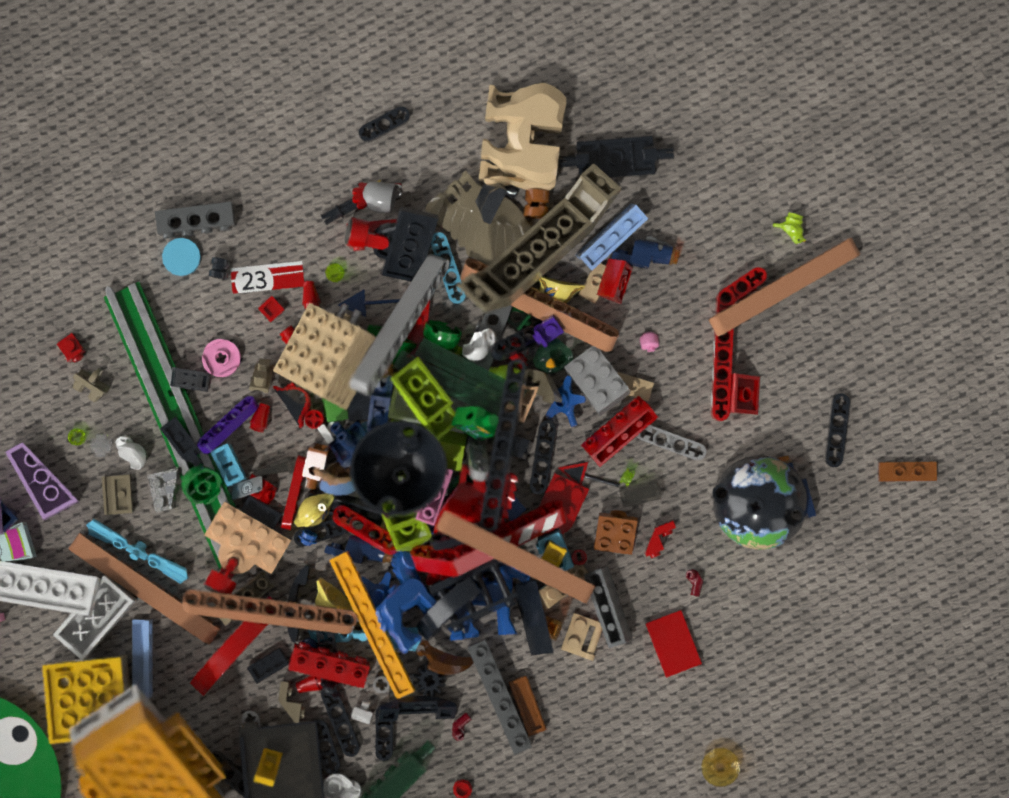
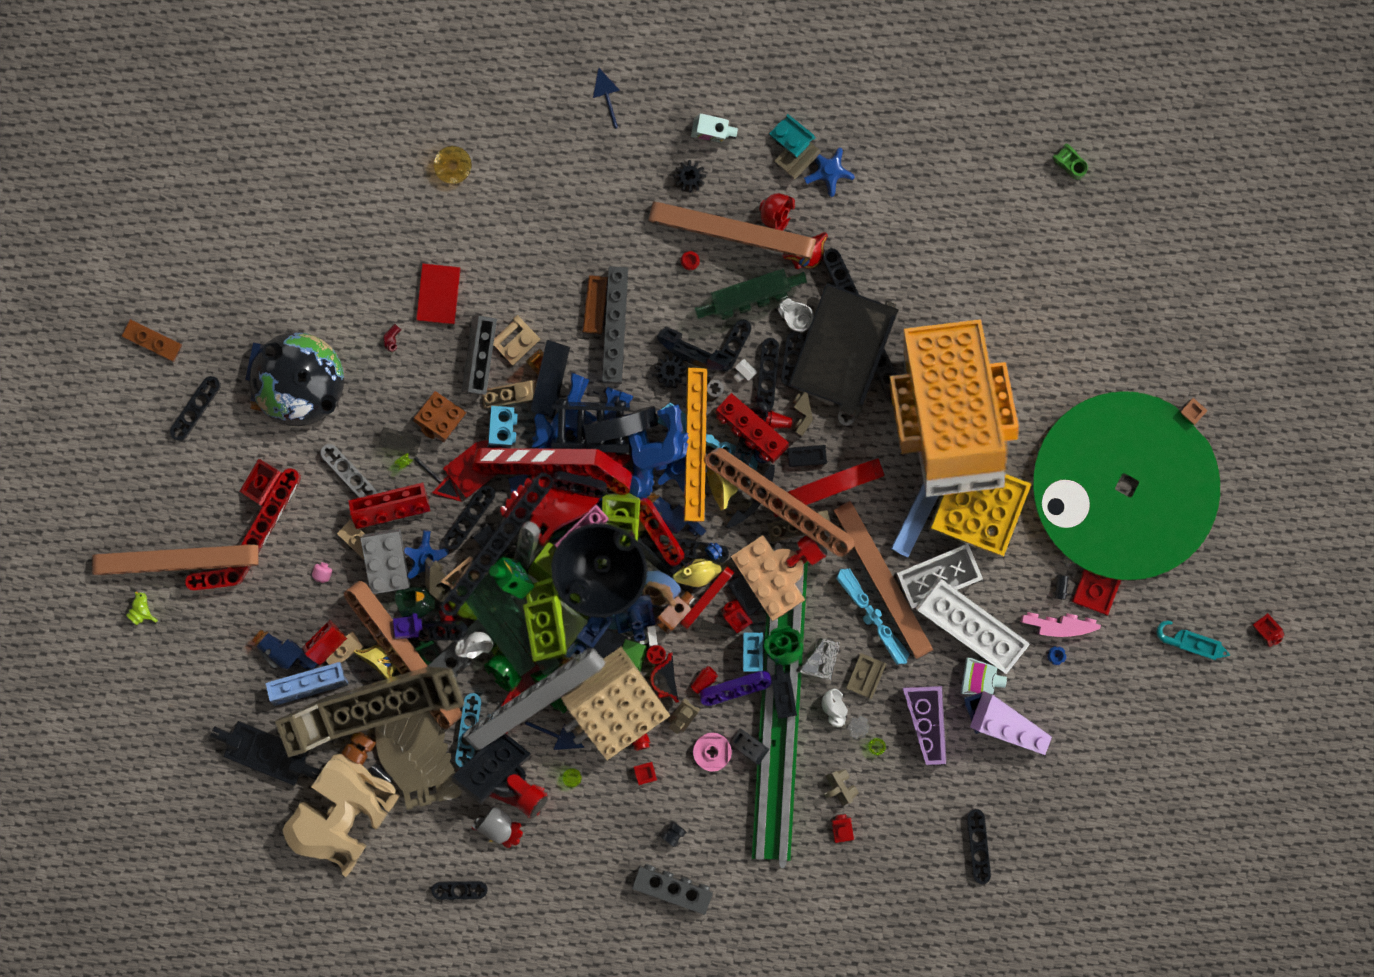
camera: 150 degrees left, 0 degrees up
medium azure tile [162,238,201,276] -> none
sticker [230,261,304,294] -> none
light grey sticker [232,476,262,500] -> none
yellow slope [254,748,283,786] -> none
red cone [302,281,321,310] -> none
black axle [321,198,357,225] -> none
reddish brown piece [417,640,474,675] -> none
nougat beam [436,511,595,604] -> none
dark red arm [452,712,472,741] -> none
black slope [475,183,507,224] -> none
yellow plate [541,541,567,567] -> none
red hinge [571,549,587,565] -> none
red slope [644,520,676,559] -> none

